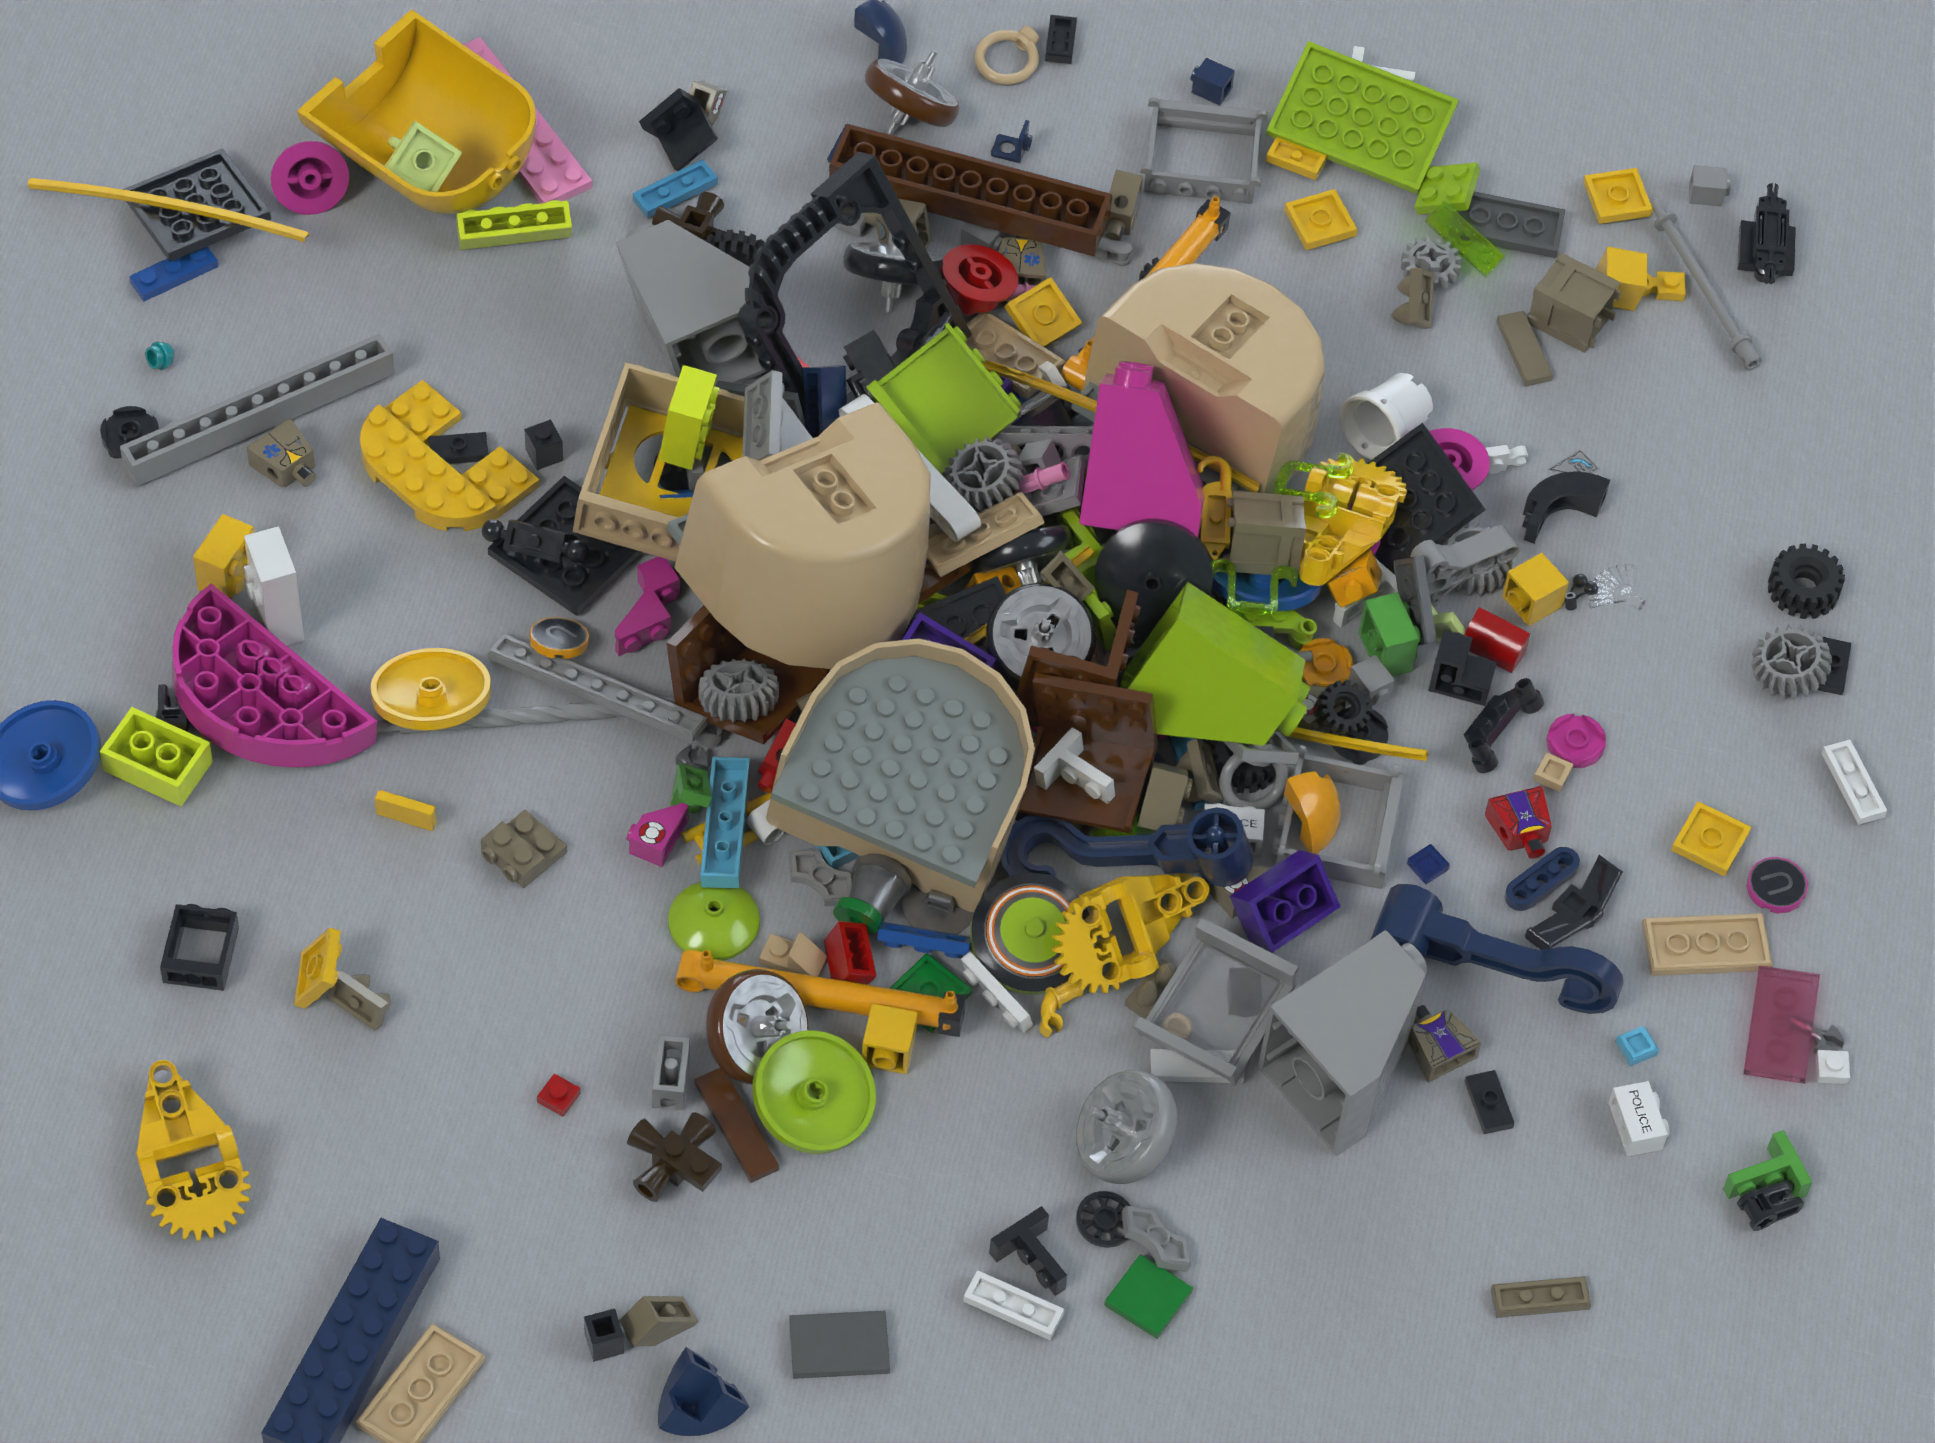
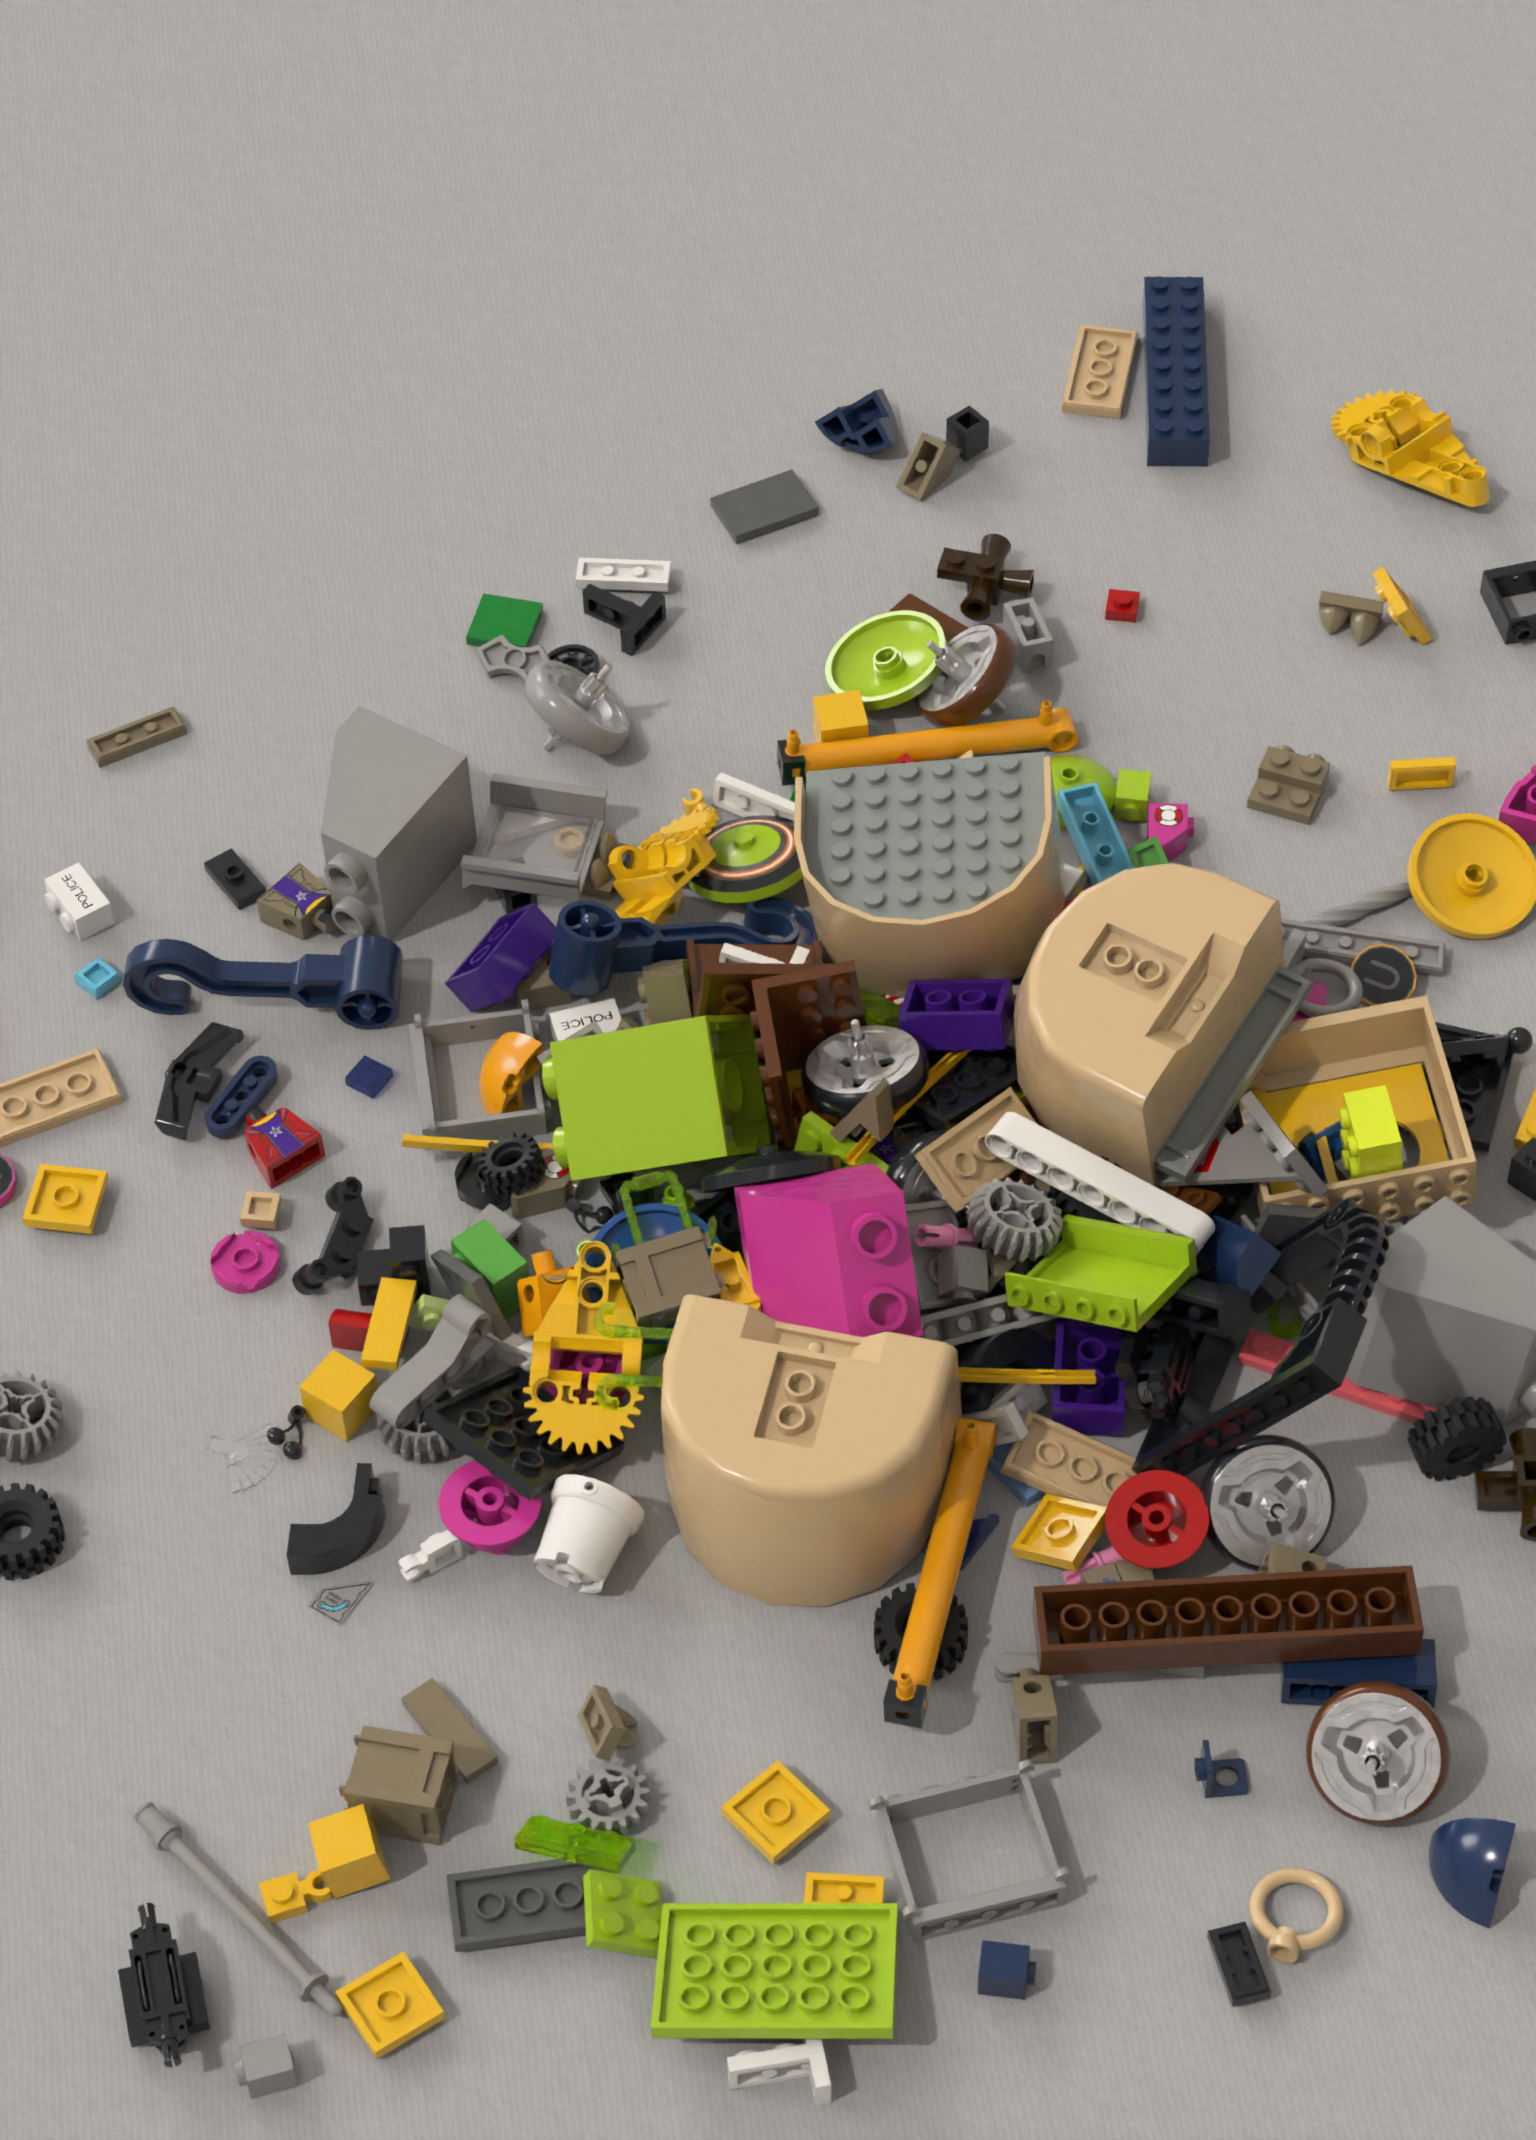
camera: 165 degrees right, 5 degrees down
light orange tile [1299,638,1353,687] -> none
none -> yellow tile [361,1277,417,1371]
none -> lime brick [1114,769,1152,822]
none -> light grey tile [1283,928,1363,1018]

